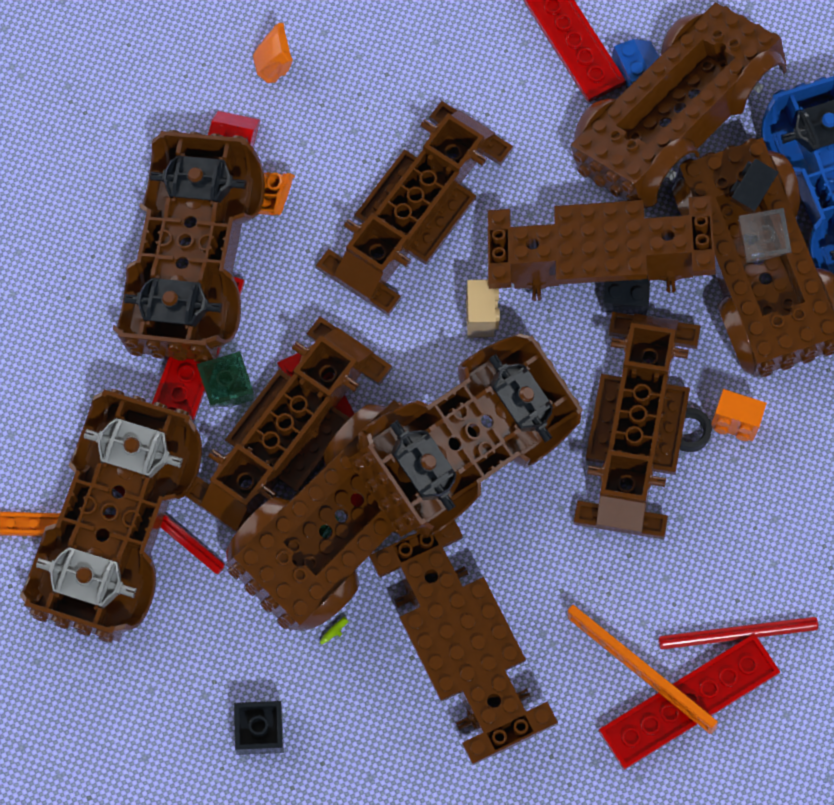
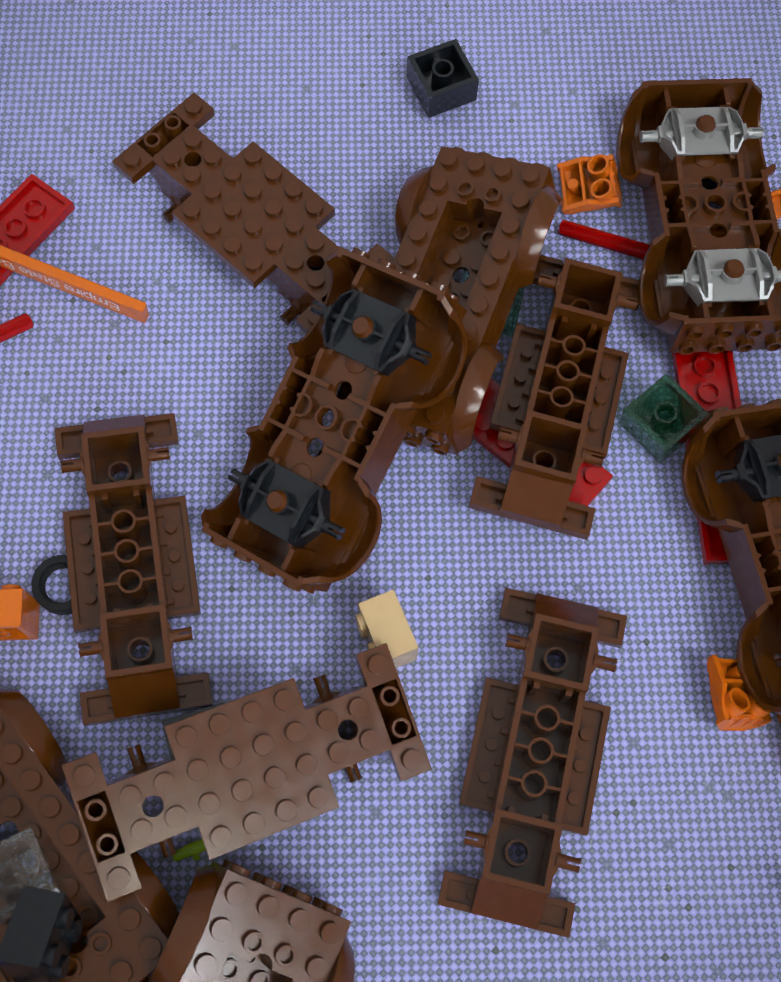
camera: 160 degrees right, 0 degrees up
none -> orange slope [557,154,623,214]

